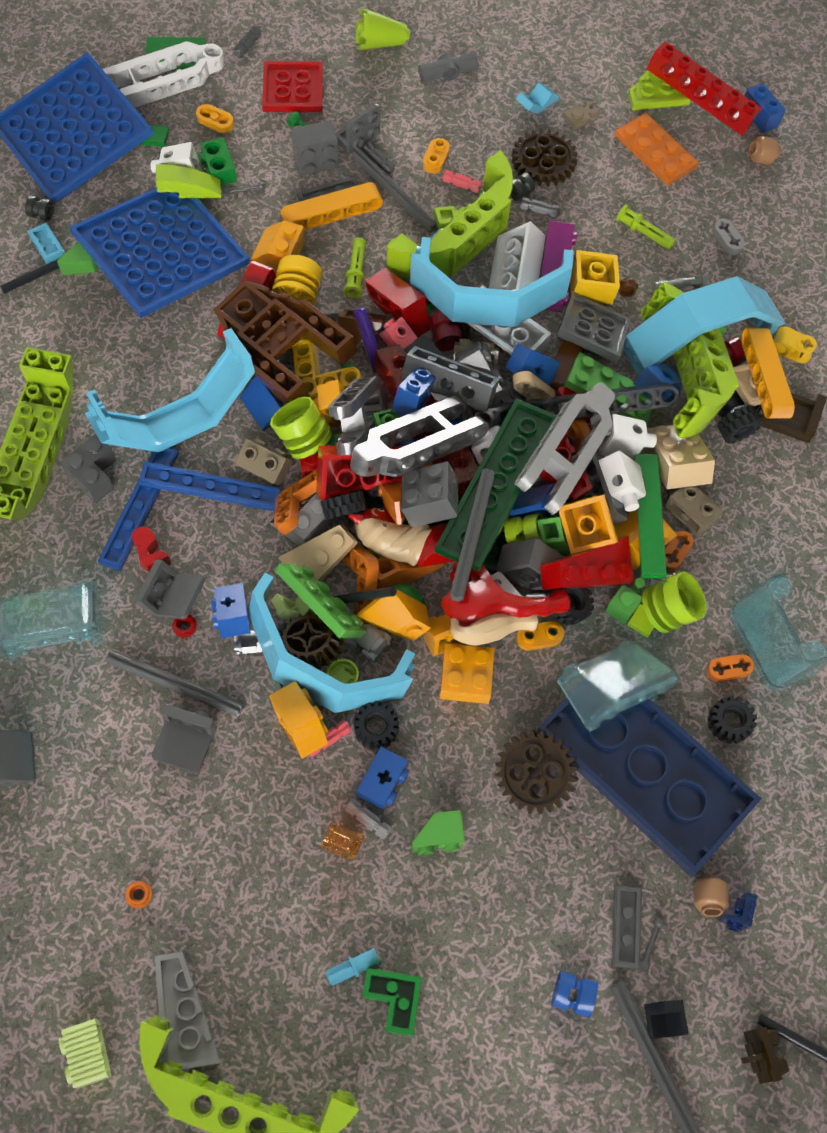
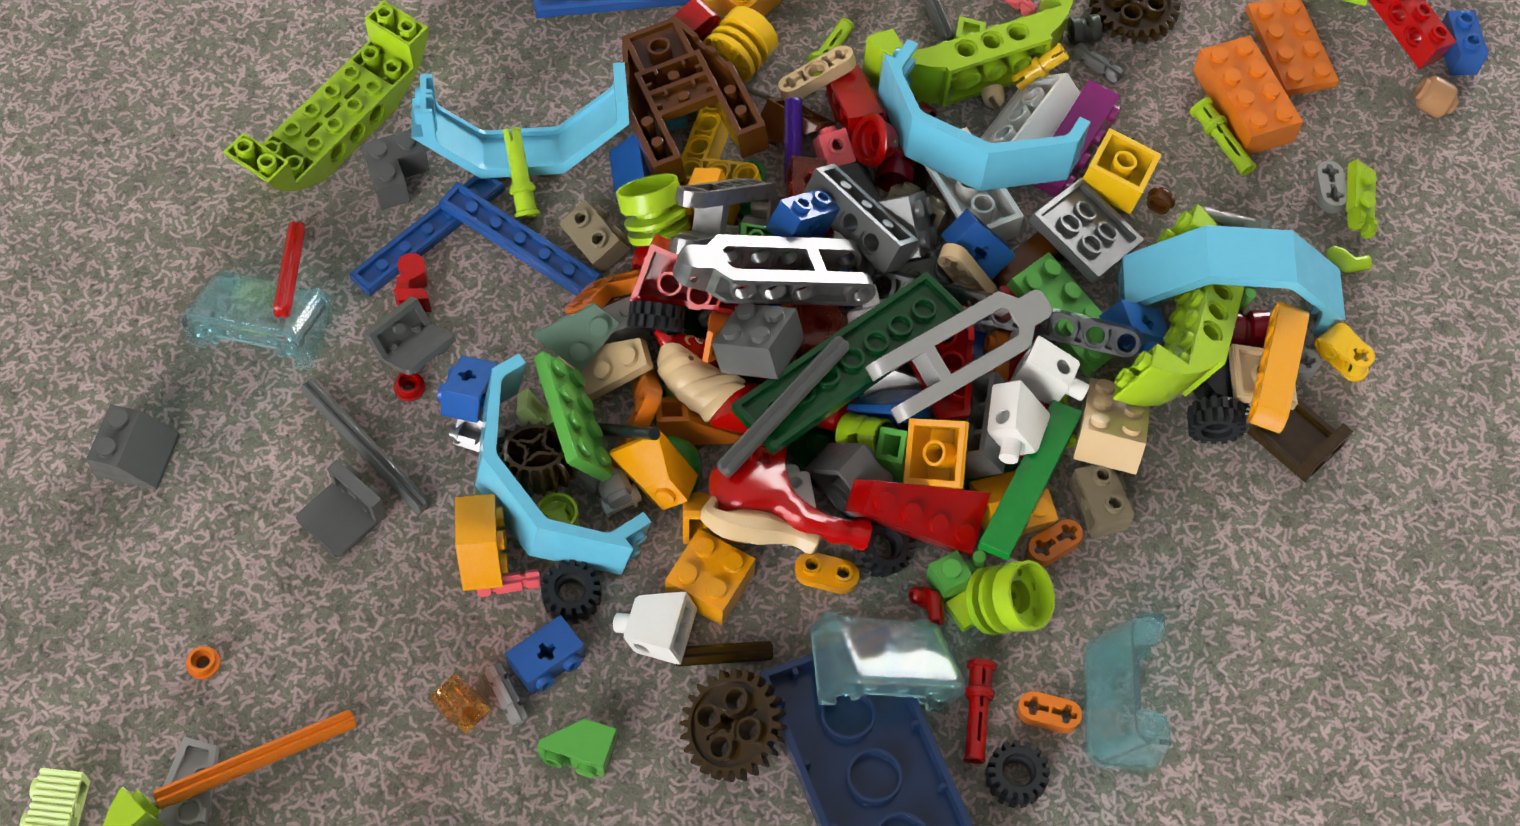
camera: 25 degrees right, 5 degrees down
none -> orange axle [153,710,356,809]
none -> red axle [273,221,305,318]
none -> lime pin [502,127,541,220]
none -> sand green wing [532,302,620,372]
none -> white torso [613,592,698,665]
none -> dark brown axle [676,641,774,667]
none -> tan beam [778,45,856,101]
none -> red hat [851,113,899,168]
none -> red arm [908,586,945,627]
none -> red pin [963,658,997,764]
none -> tan hinge [981,84,1005,109]
none -> yellow pin [1011,43,1069,91]
none -> orange brick [1193,35,1303,155]
none -> lime arm [1327,246,1372,274]
none -> lime hinge [1346,159,1378,240]

